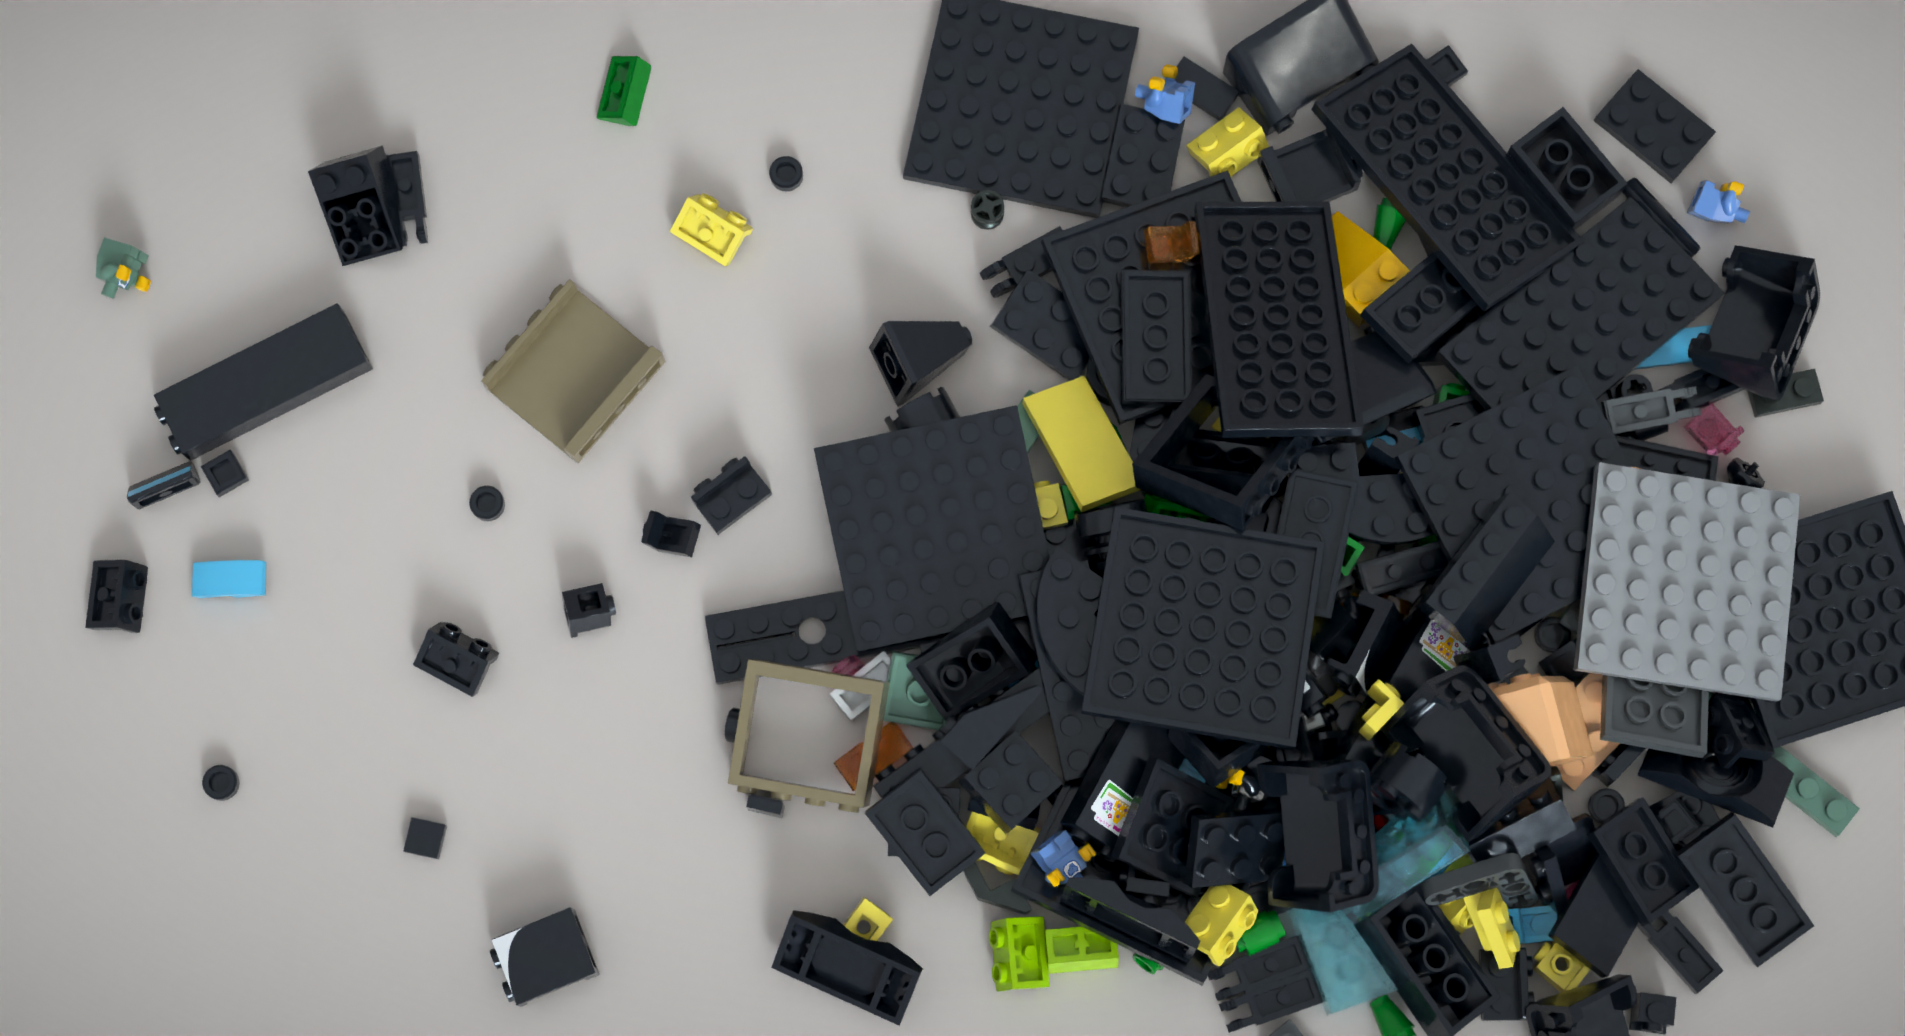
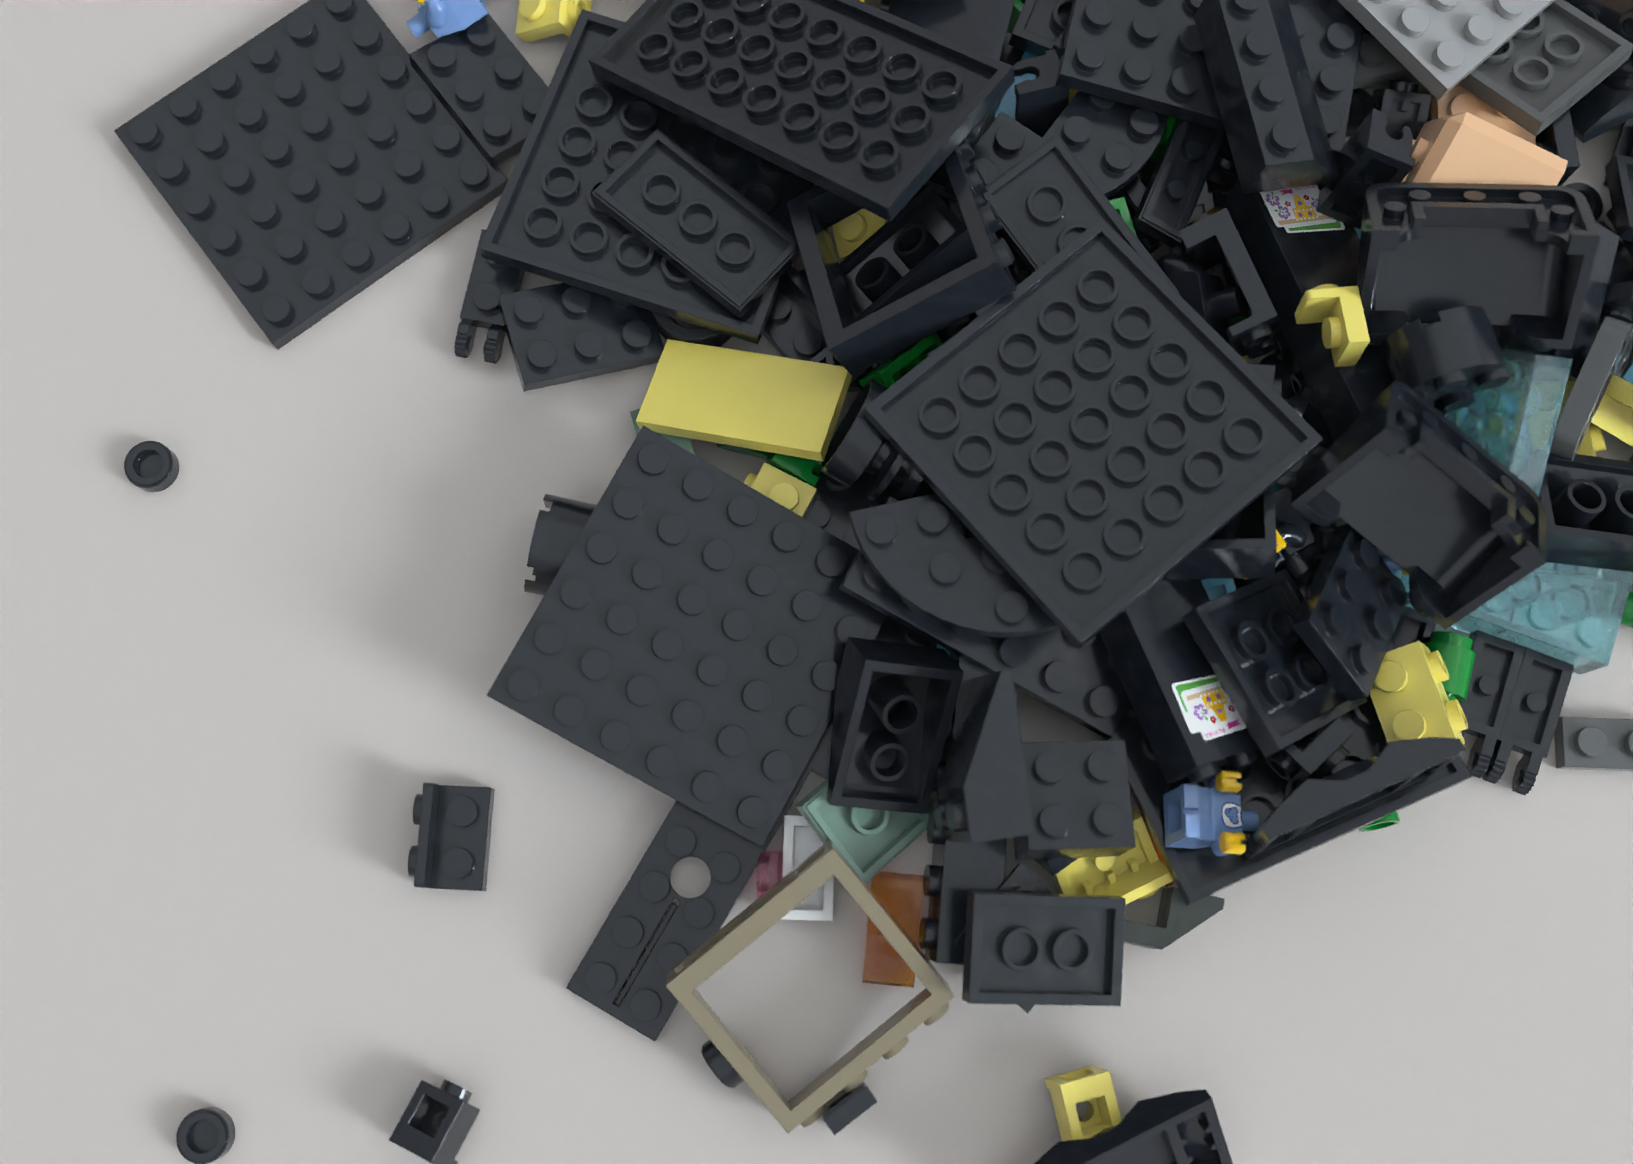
camera: 55 degrees left, 0 degrees up
dark tan panel [481,279,666,463] -> none
black bracket [641,510,701,558] -> none
light yellow bracket [670,193,753,266] -> none
black slope [869,321,972,407] -> none
pearl dark grey wheel [971,190,1004,230] -> none
lime bracket [989,916,1050,992] -> none
lime hinge [1045,927,1119,974] -> none
clear orange bracket [1144,221,1200,263] -> none

